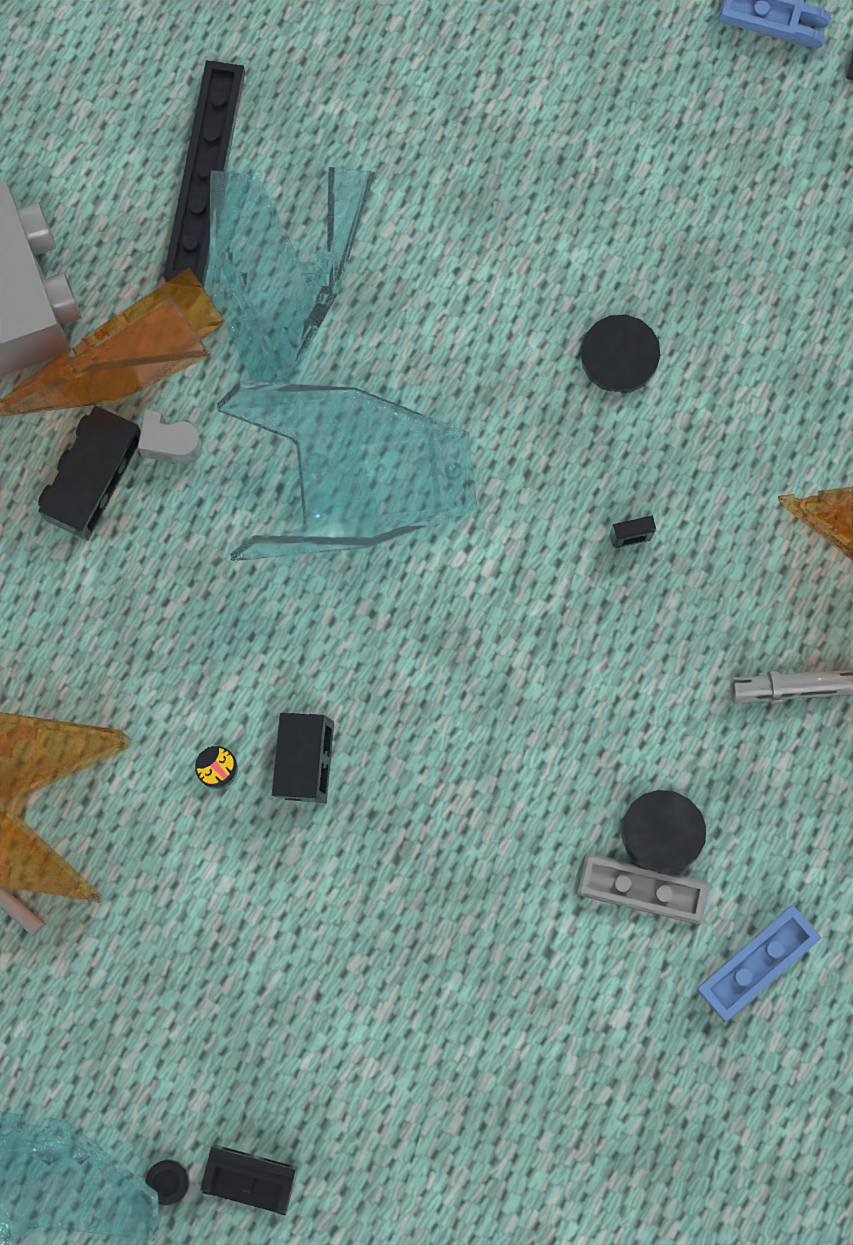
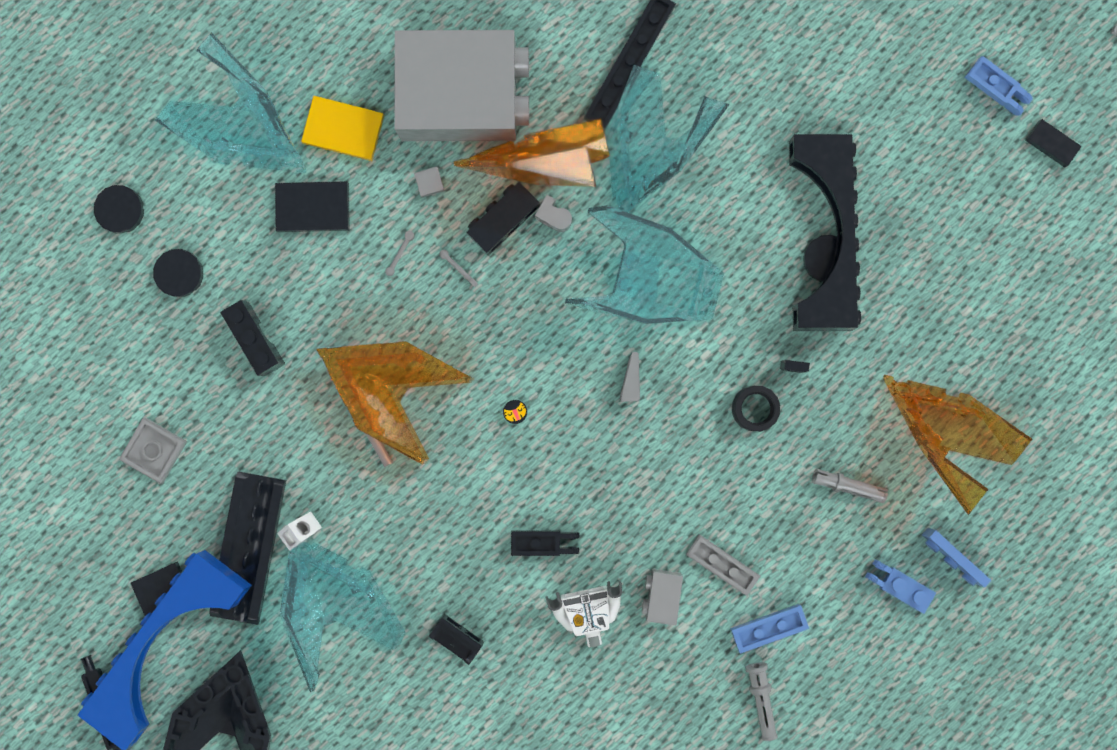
camera: 20 degrees right, 10 degrees up
black tile [145,1159,190,1205] -> none
black hinge [272,713,334,804] -> none
black tile [621,790,706,875] -> none
none -> light grey hinge [439,250,478,287]
none -> black hinge [511,530,580,556]
none -> torso [545,581,622,647]
none -> light grey slope [619,352,640,402]
none -> light grey brick [642,569,683,626]
none -> black tyre [732,385,780,432]
none -> light grey pin [745,662,778,741]
none -> black arch [789,134,861,331]

